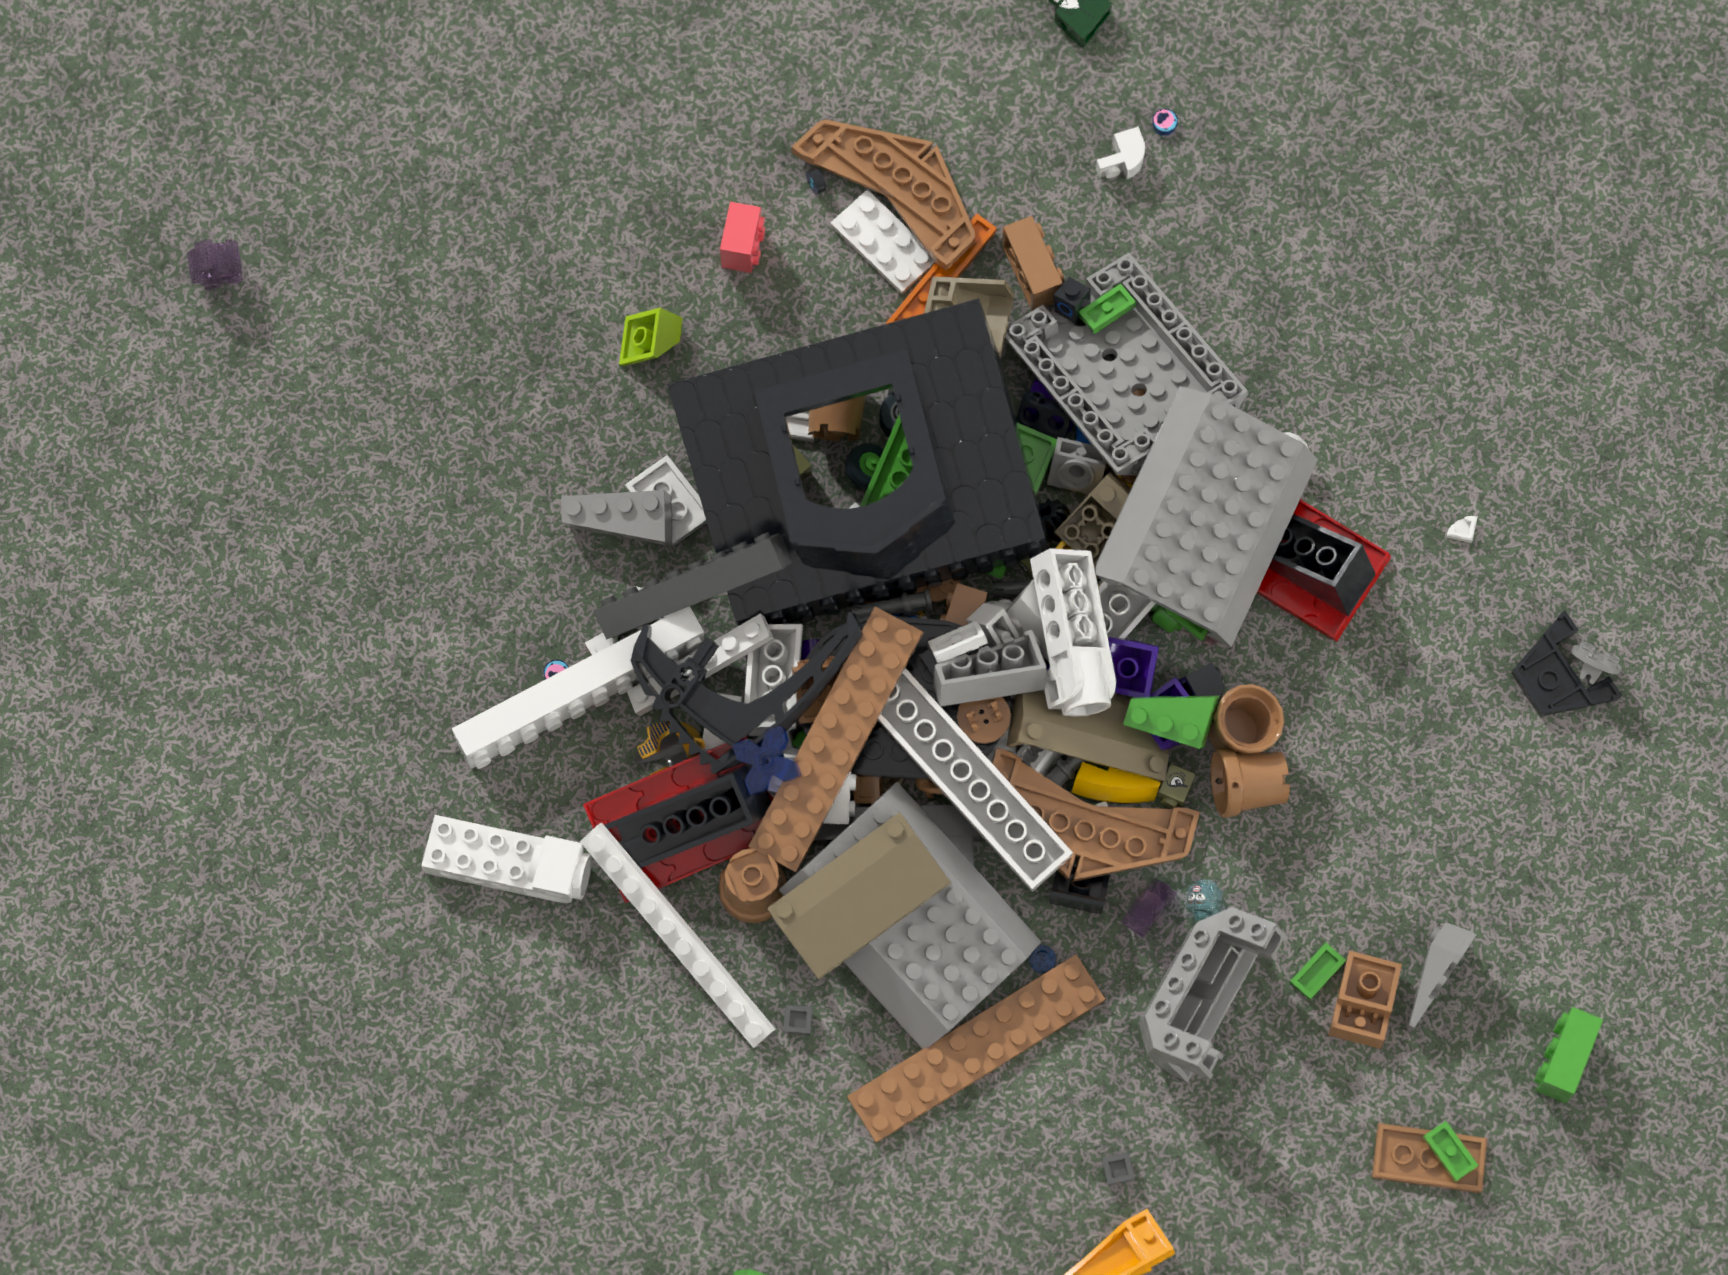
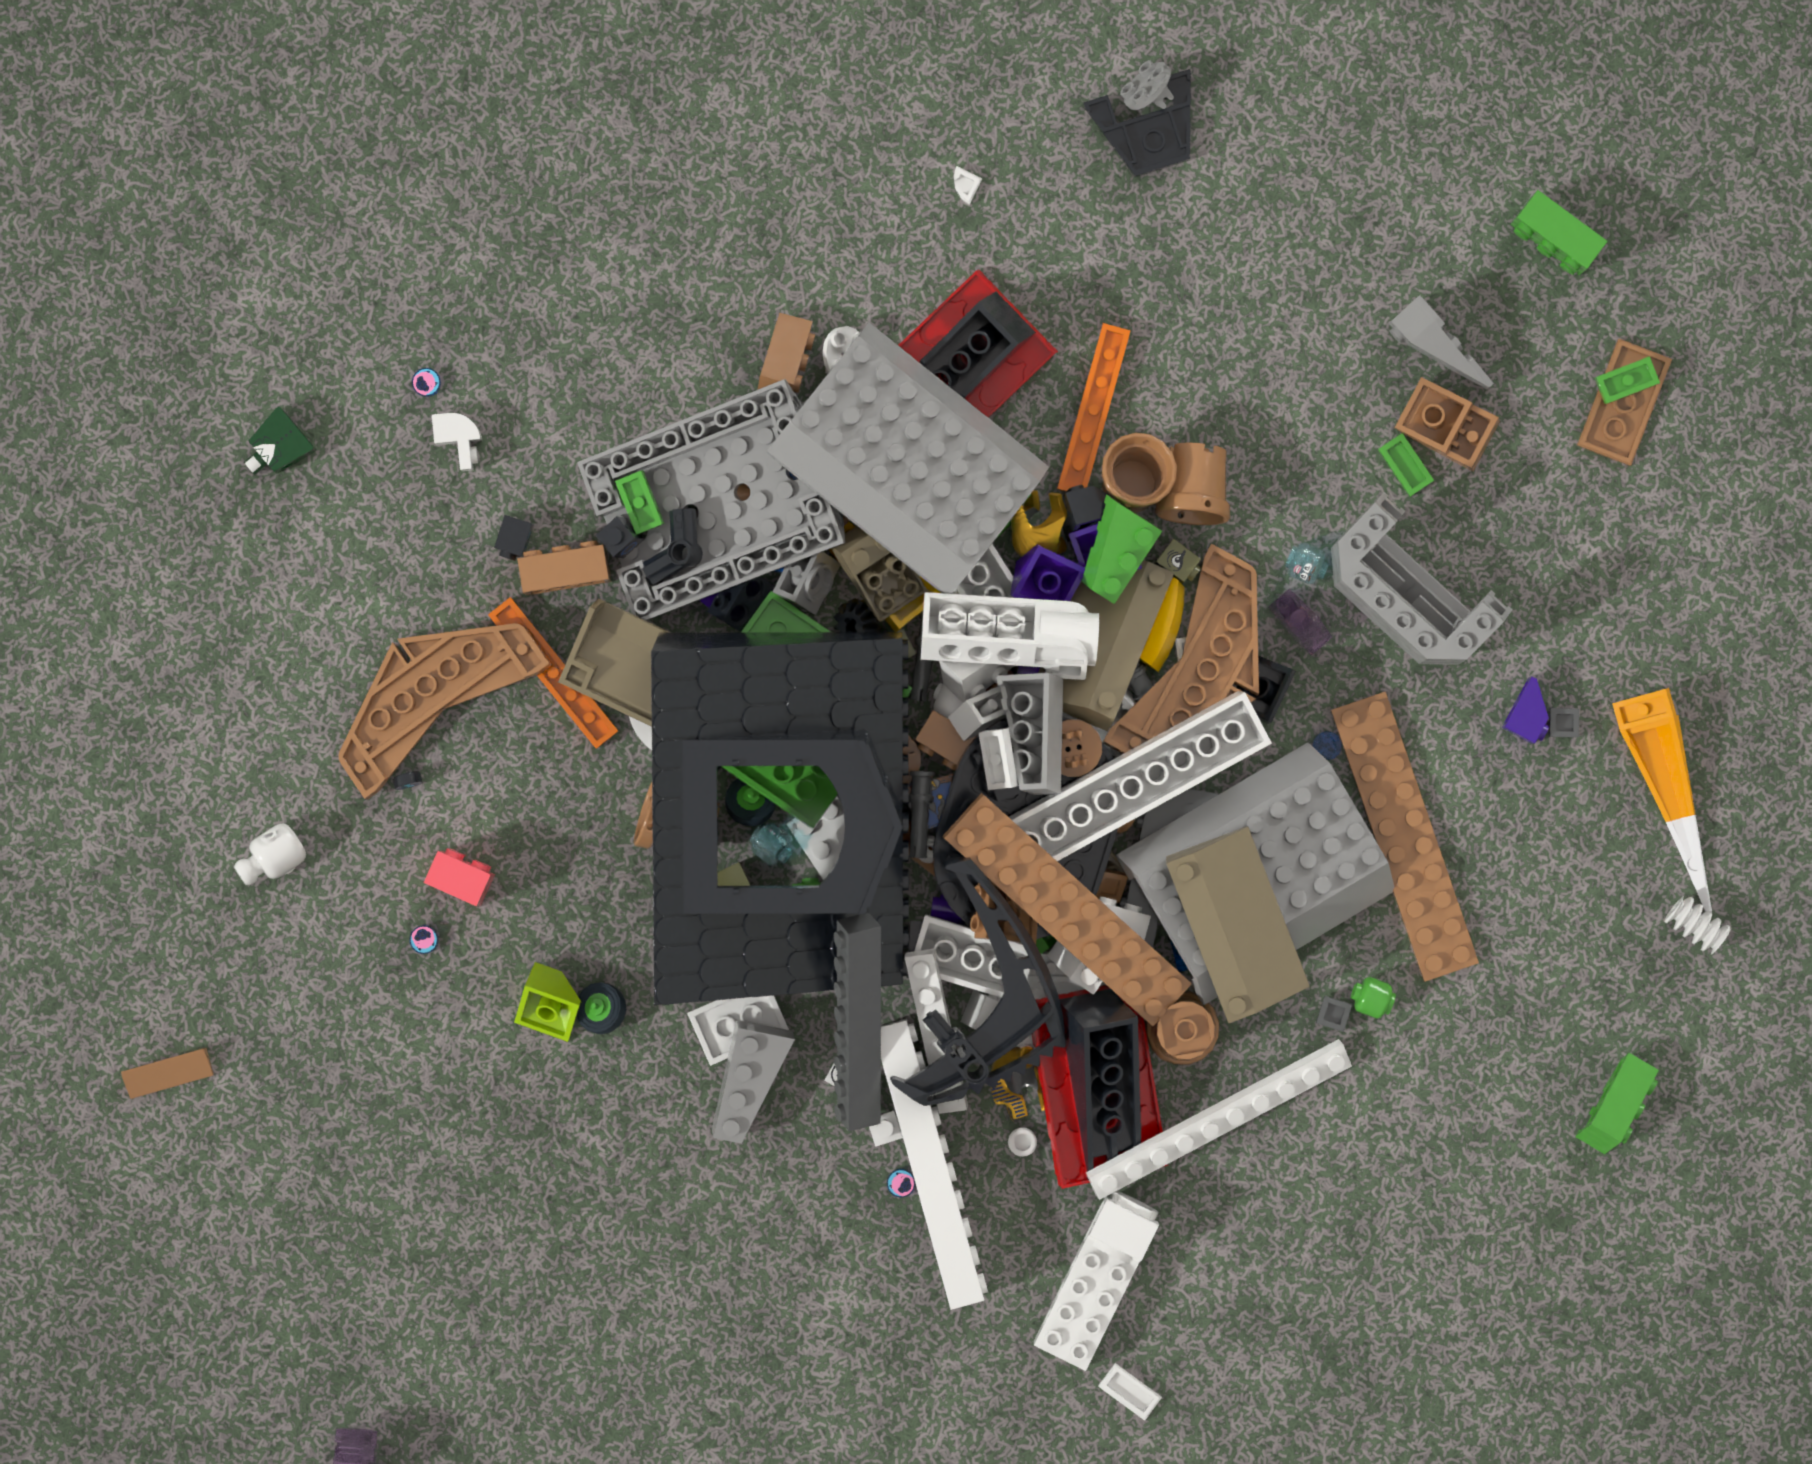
camera: 80 degrees left, 15 degrees up
clear blue plant [732,726,801,795] -> none
white plate [830,190,936,295] -> none
none -> medium nougat slope [121,1048,214,1099]
none -> white piece [234,823,306,885]
none -> tile [409,925,439,954]
none -> black brick [494,515,534,561]
none -> black wheel [576,982,627,1034]
none -> black piece [642,508,703,585]
none -> clear light blue head [750,823,793,866]
none -> medium nougat wedge [757,313,815,393]
none -> white tile [1008,1127,1037,1156]
none -> pearl gold piece [1011,490,1067,557]
none -> orange plate [1057,323,1130,492]
none -> white tile [1098,1363,1162,1420]
none -> bright green head [1351,977,1396,1019]
none -> dark purple slope [1502,676,1549,744]

